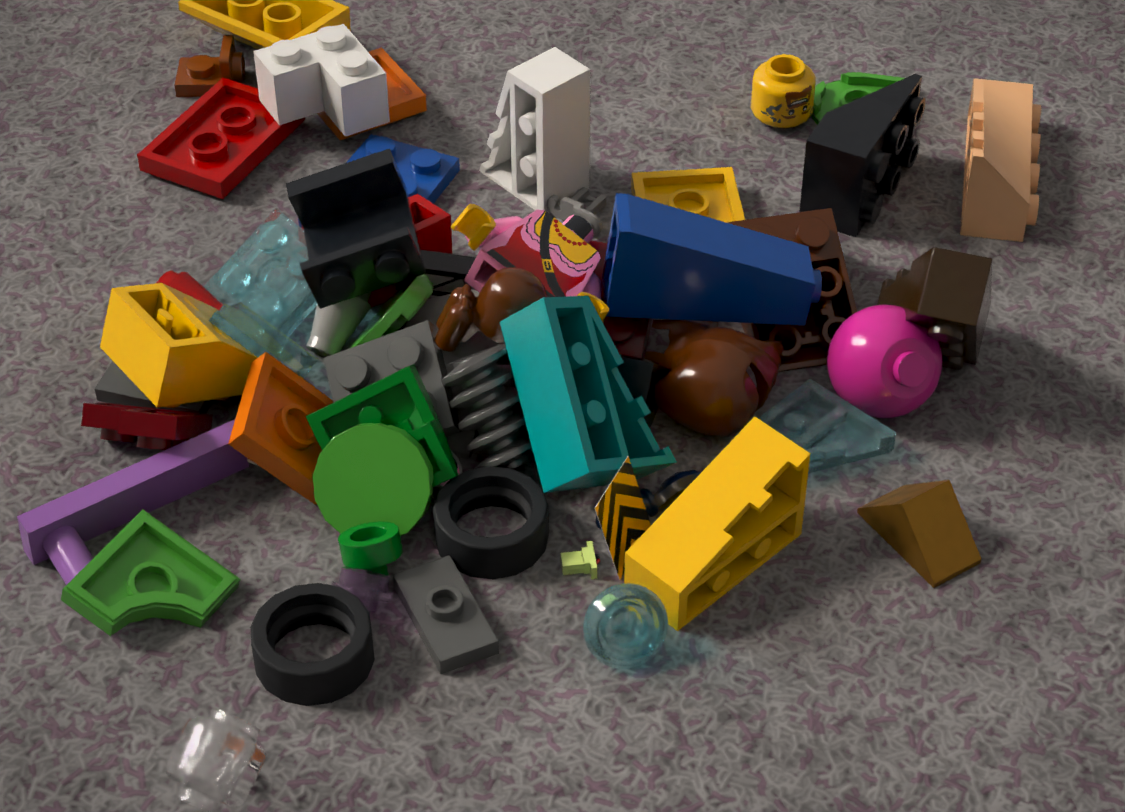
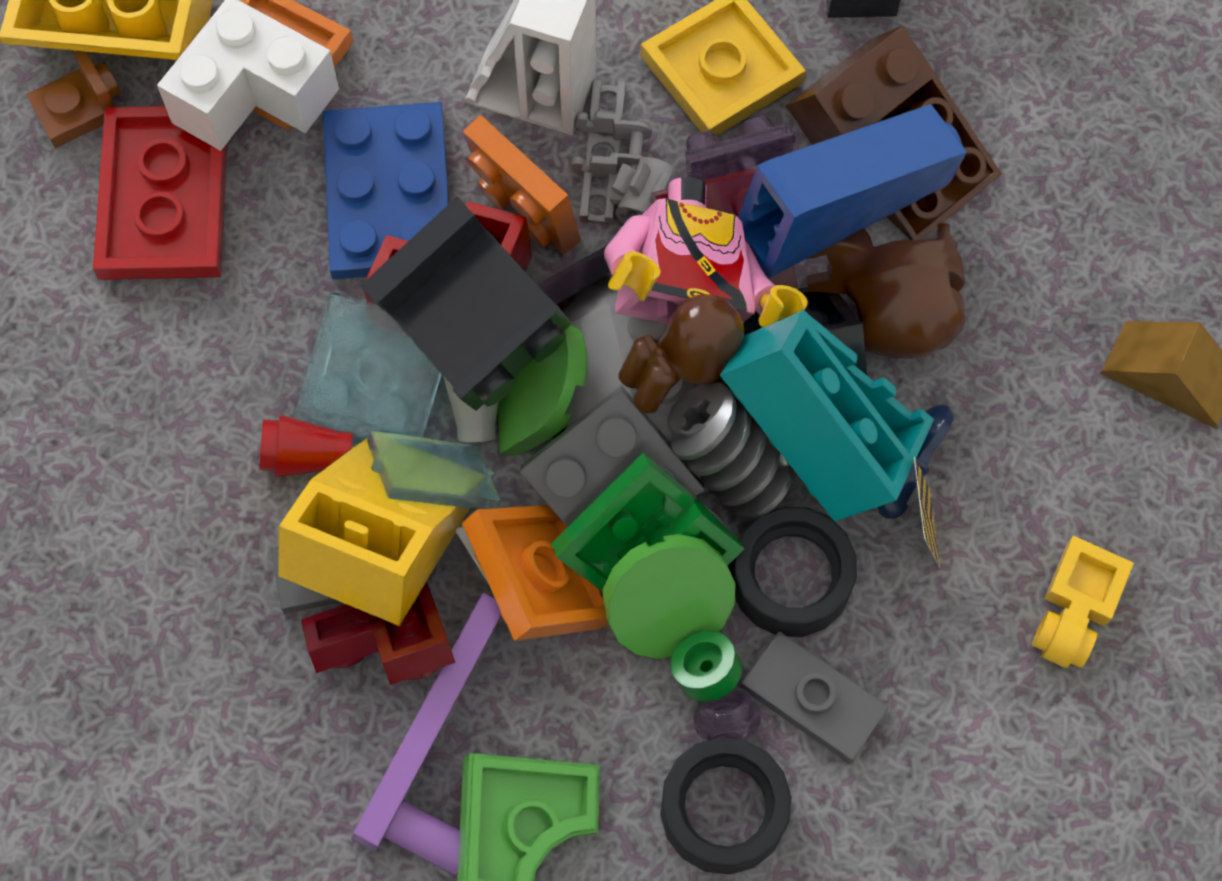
camera: 30 degrees left, 25 degrees up
yellowish green piece [560,541,600,579] -> none
clear light blue cone [583,583,668,669] -> none
yellow wedge [624,416,811,631] -> none
clear light blue wing [735,379,896,473] -> none
dark pink brick [827,305,942,419] -> none
dark brown wedge [877,247,993,370] -> none
none -> orange plate [462,114,581,255]
none -> yellow plate [1032,535,1134,669]

